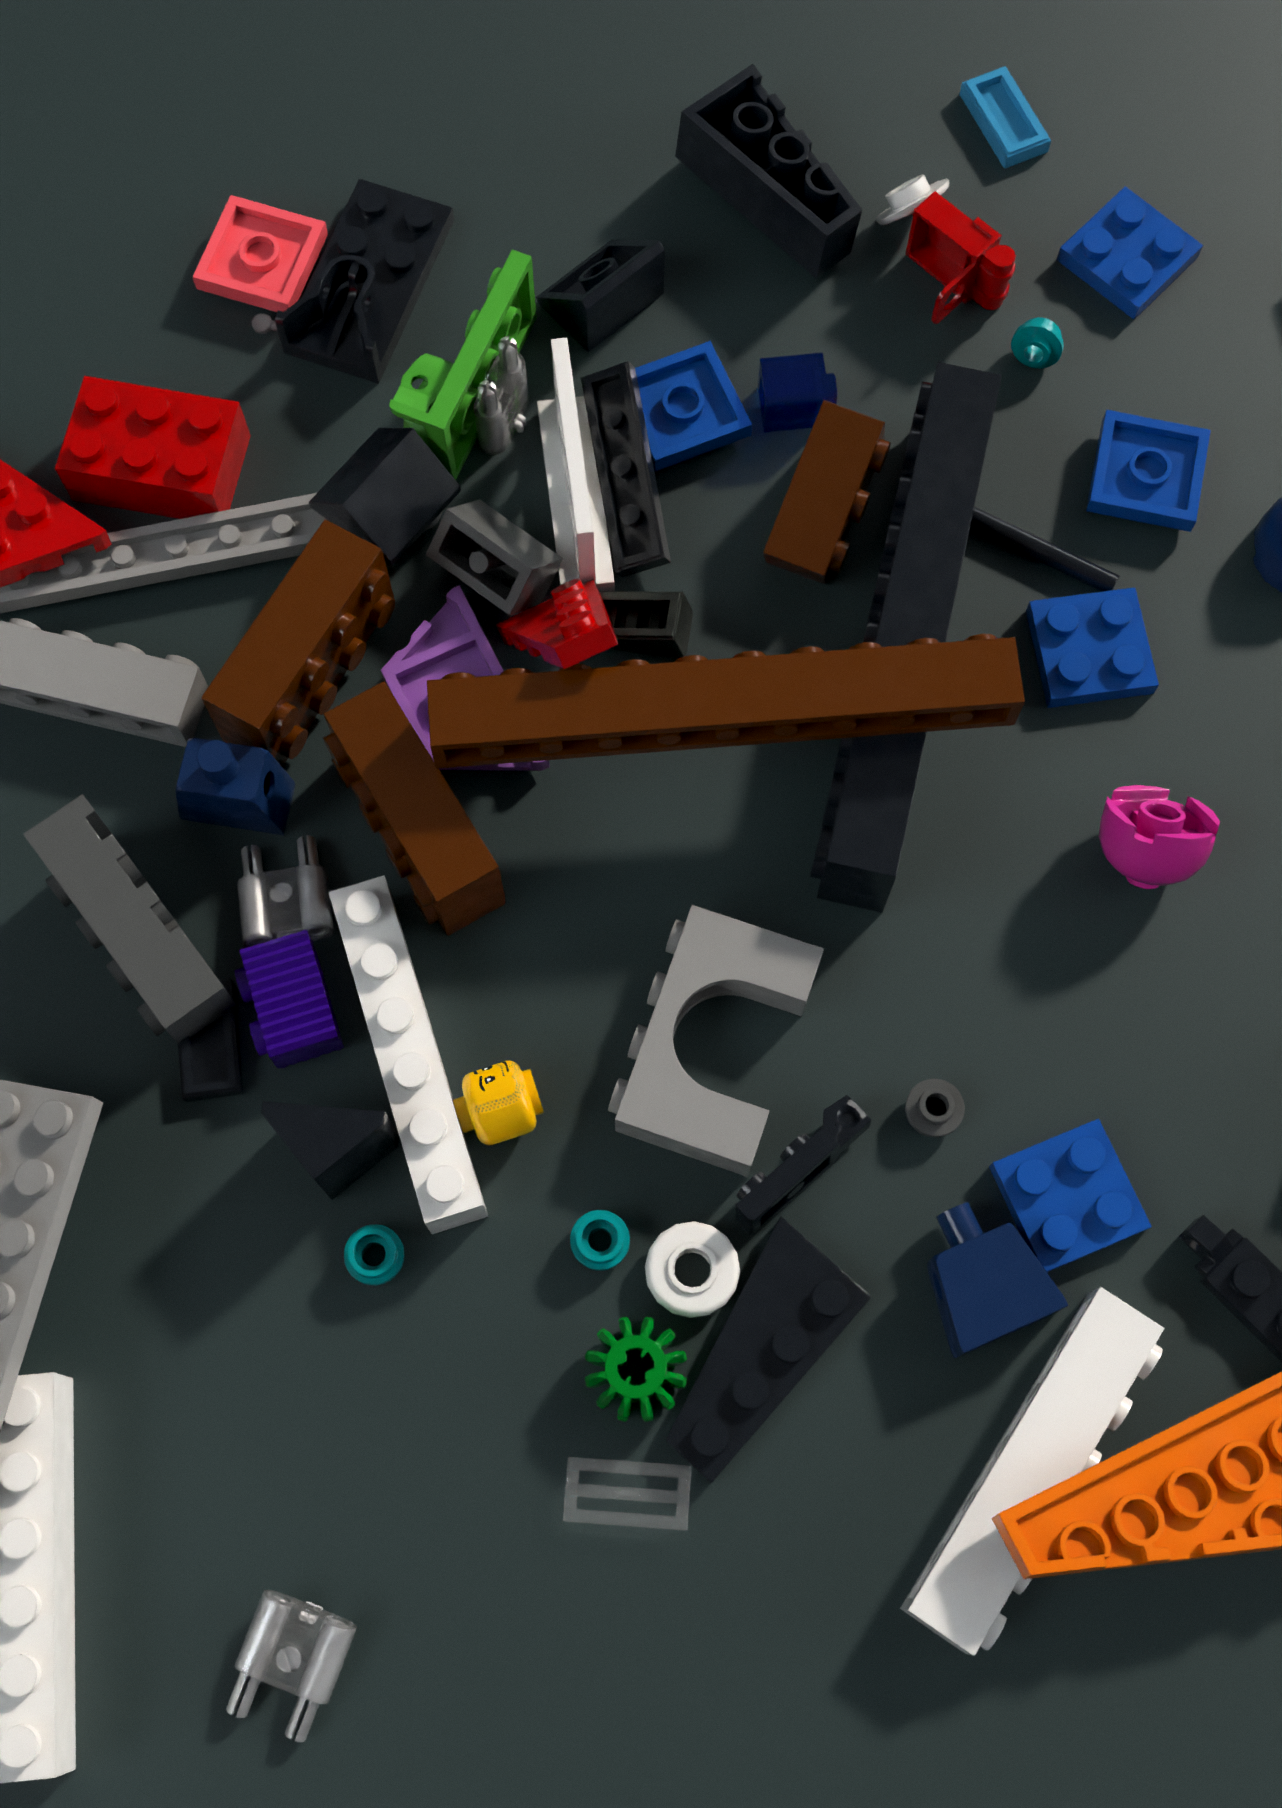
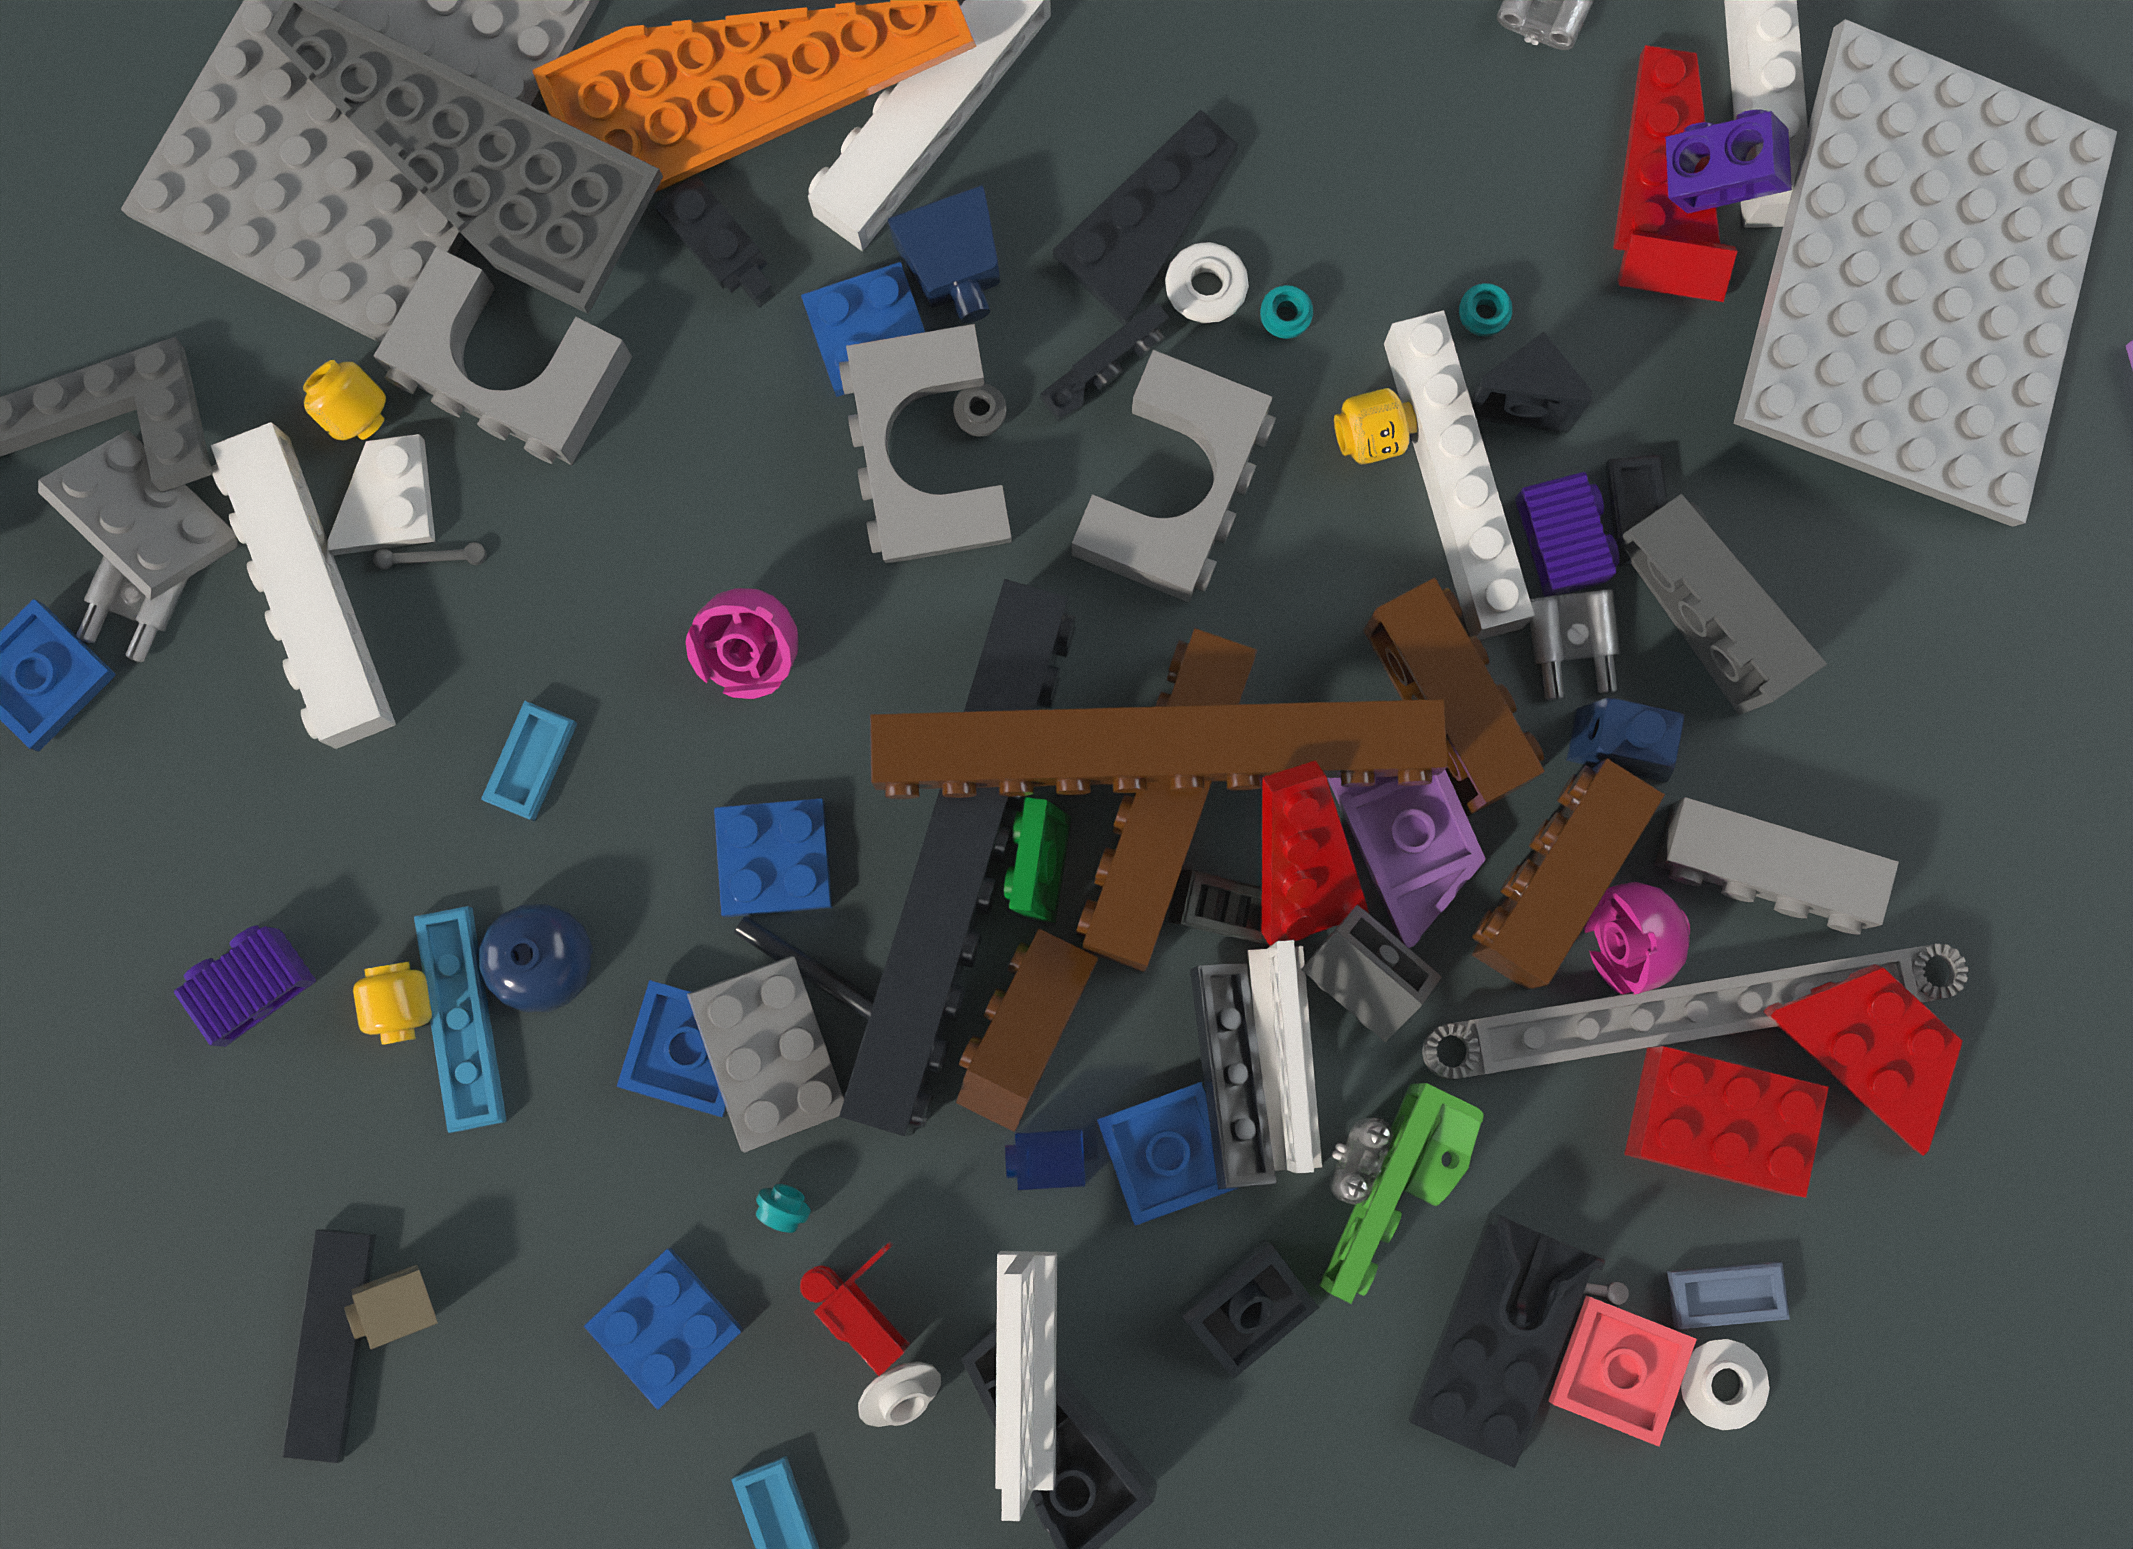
camera: 175 degrees left, 10 degrees up
black slope [309,428,461,566] -> none
clear tile [563,1457,691,1531] -> none
green gear [585,1317,687,1422] -> none
none -> light grey plate [687,956,844,1153]
none -> light grey arch [839,324,1012,564]
none -> white fence [995,1251,1057,1521]
none -> green plate [1004,797,1071,923]
none -> reddish brown brick [1076,628,1258,972]
none -> dark pink cylinder [1584,882,1690,995]
none -> red wing [1613,45,1720,251]
none -> red tile [1617,230,1737,302]
none -> dark purple brick [1666,109,1792,214]
none -> sand blue tile [1667,1261,1790,1329]
none -> white piece [1681,1339,1770,1430]

